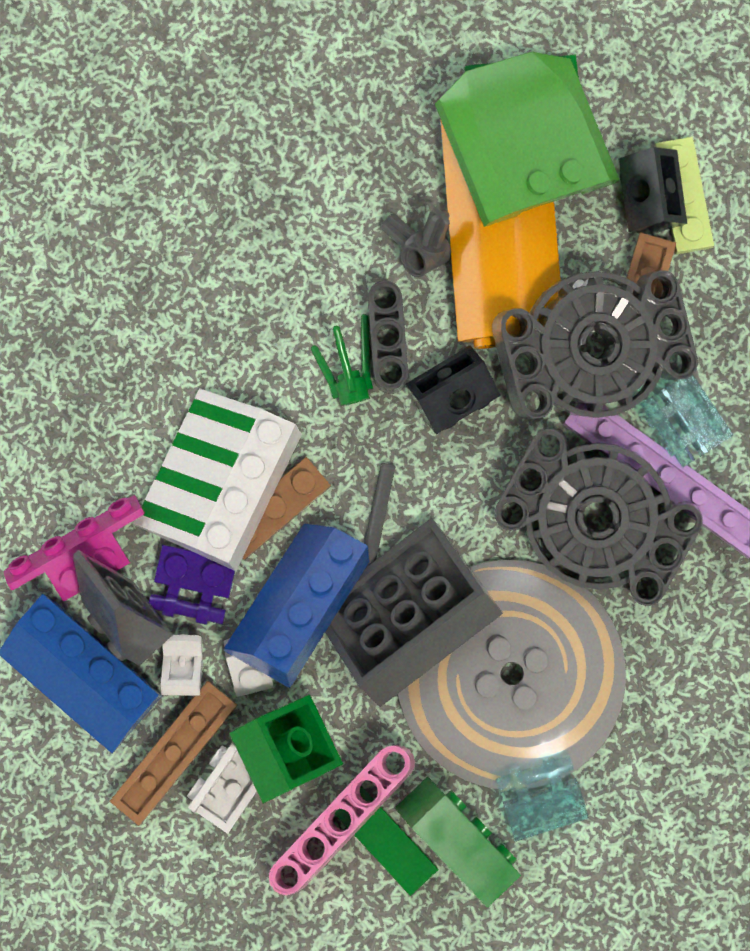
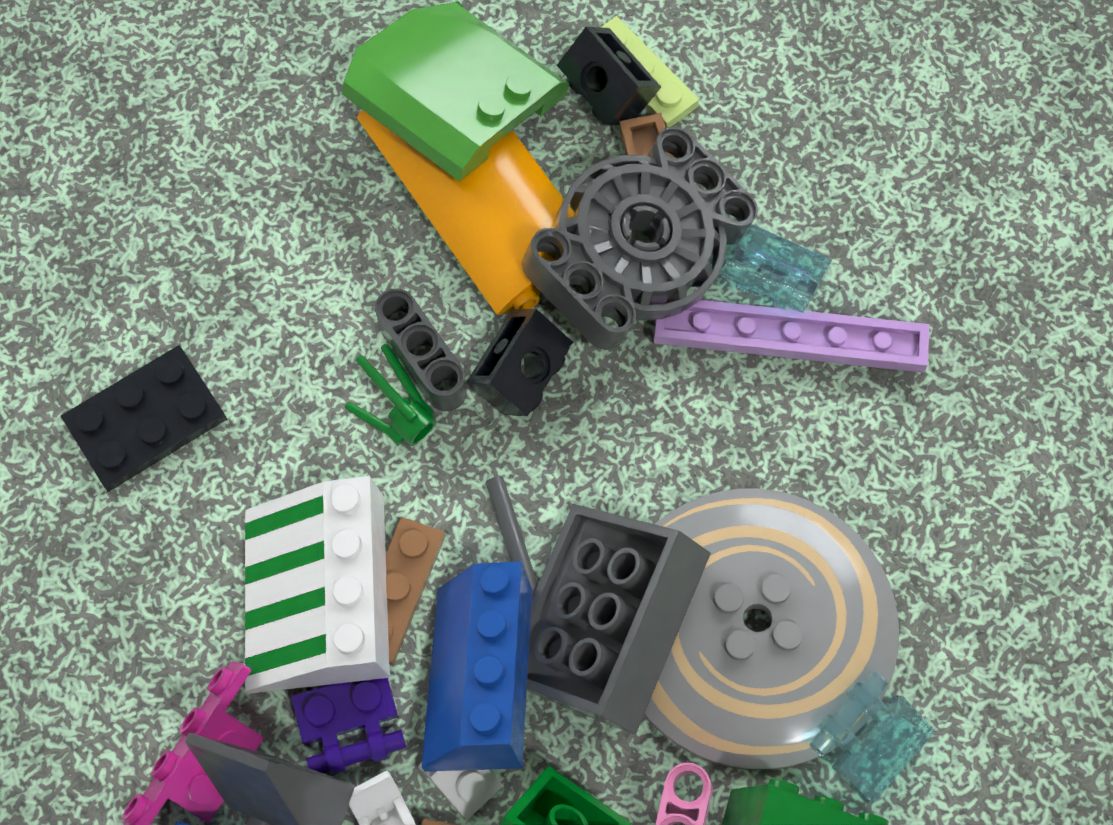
camera: 30 degrees left, 15 degrees down
dark grey axle [381,209,451,277] -> none
dark grey piece [495,427,703,606] -> none
none -> black plate [61,345,227,492]

